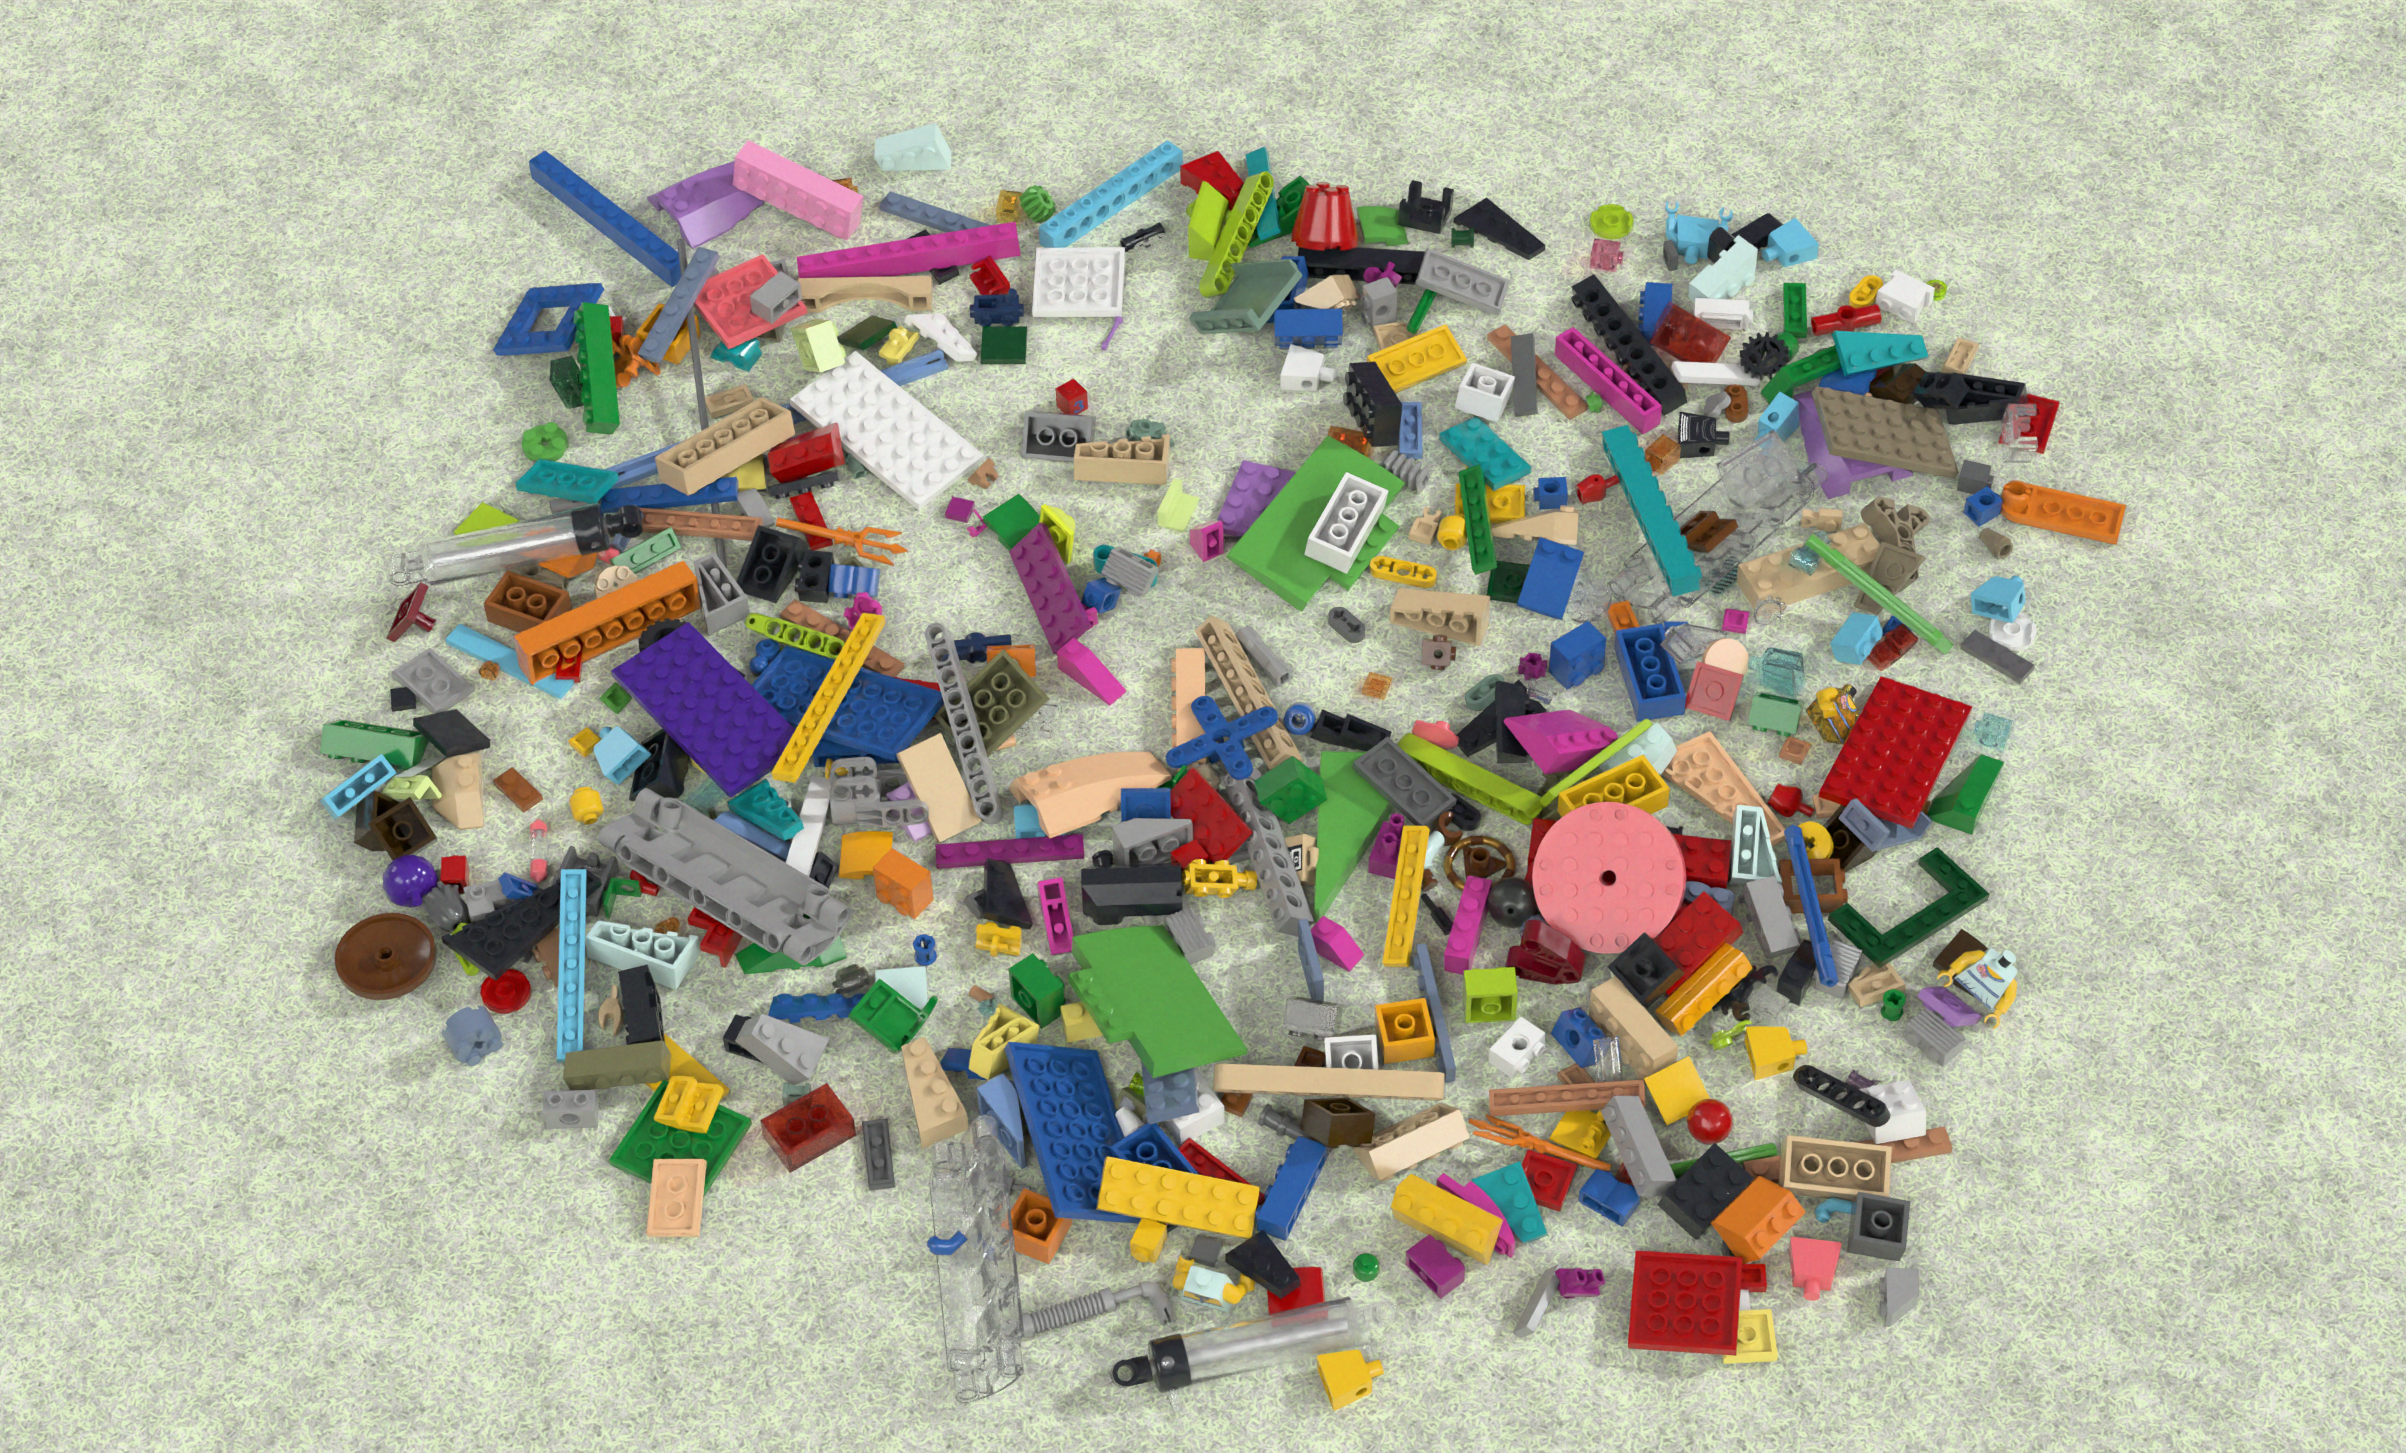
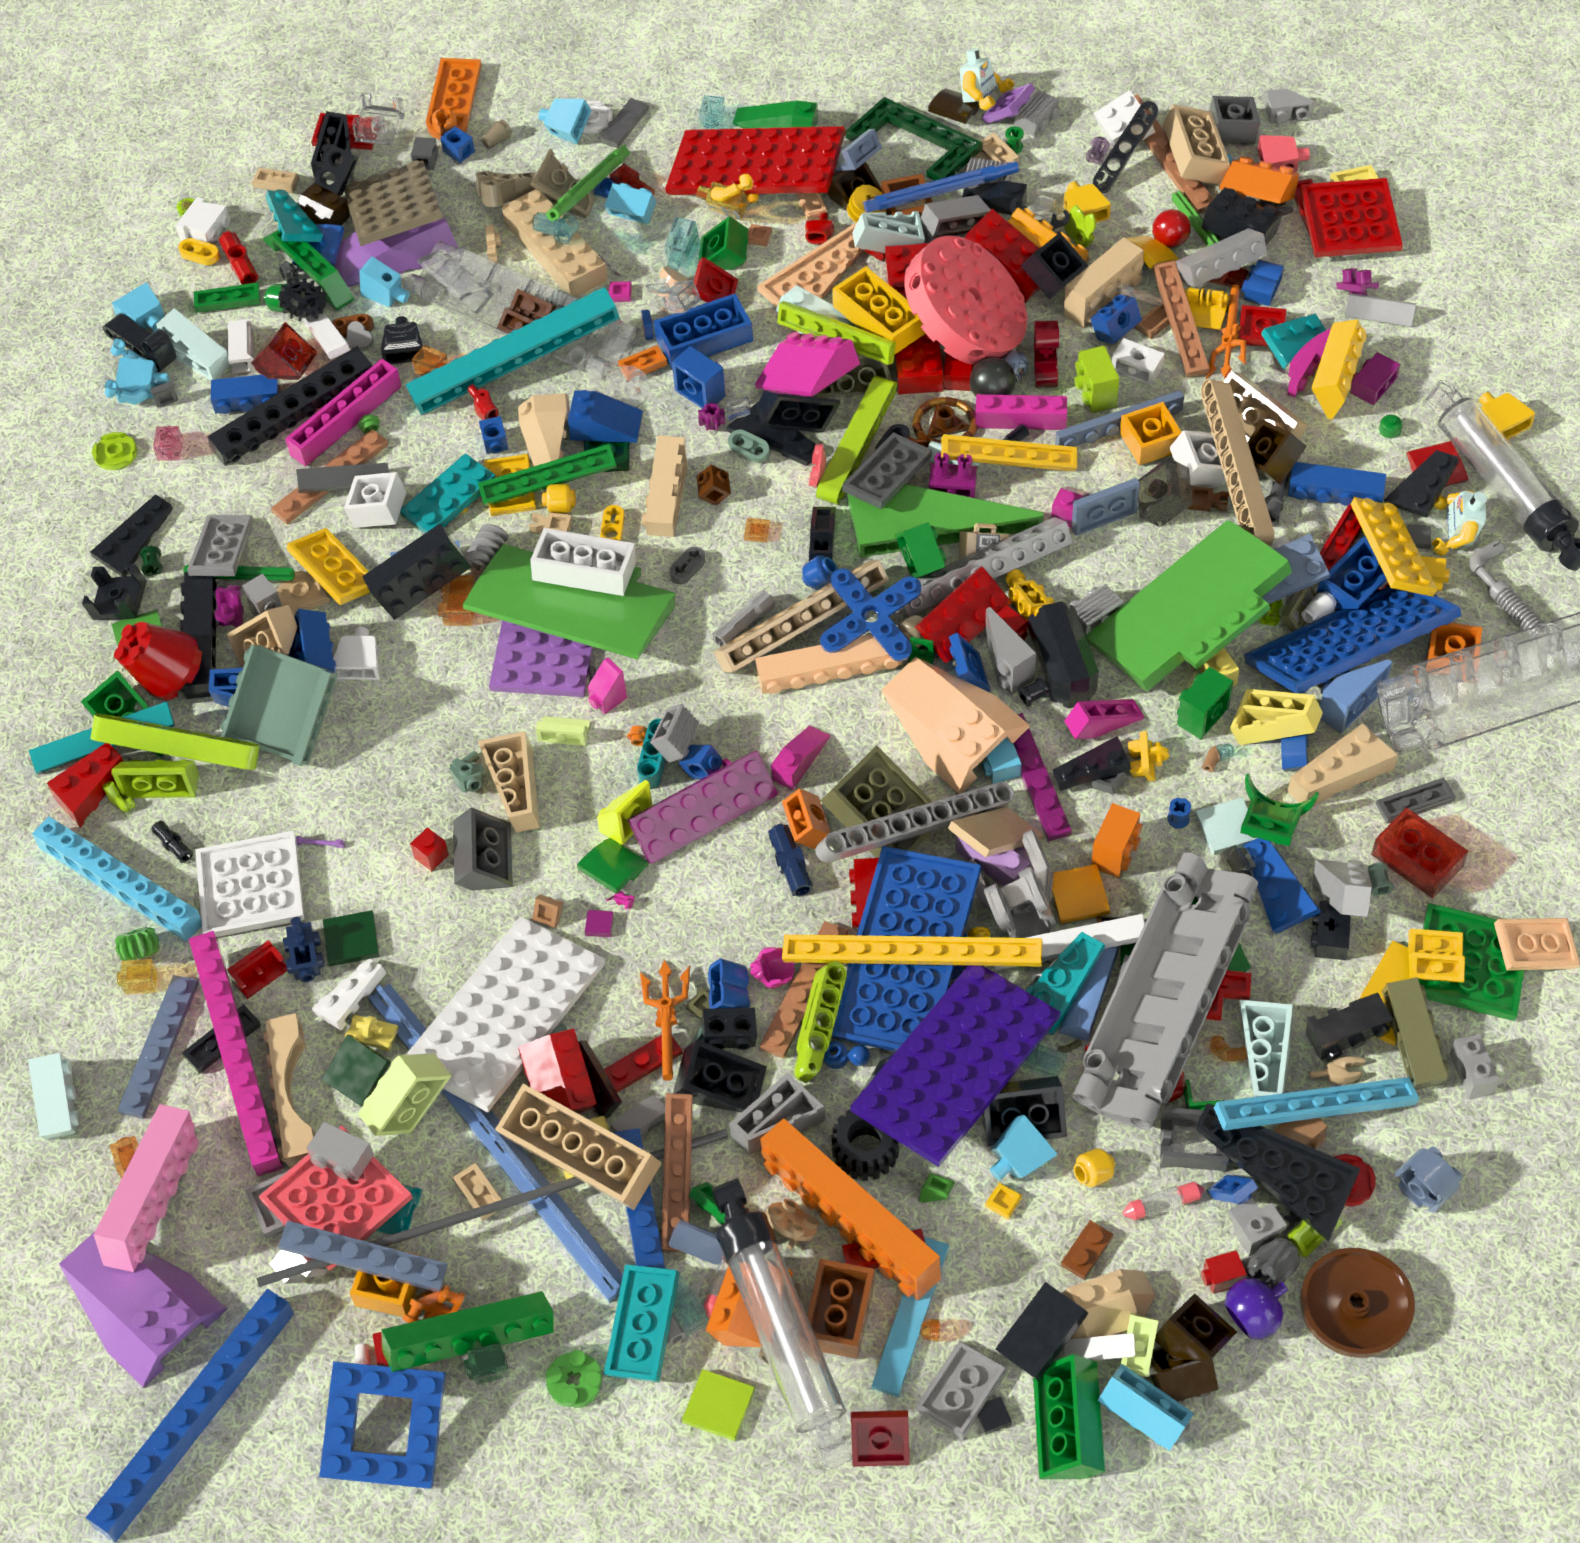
camera: 100 degrees left, 5 degrees up
blue arm [927,1230,968,1256] -> none

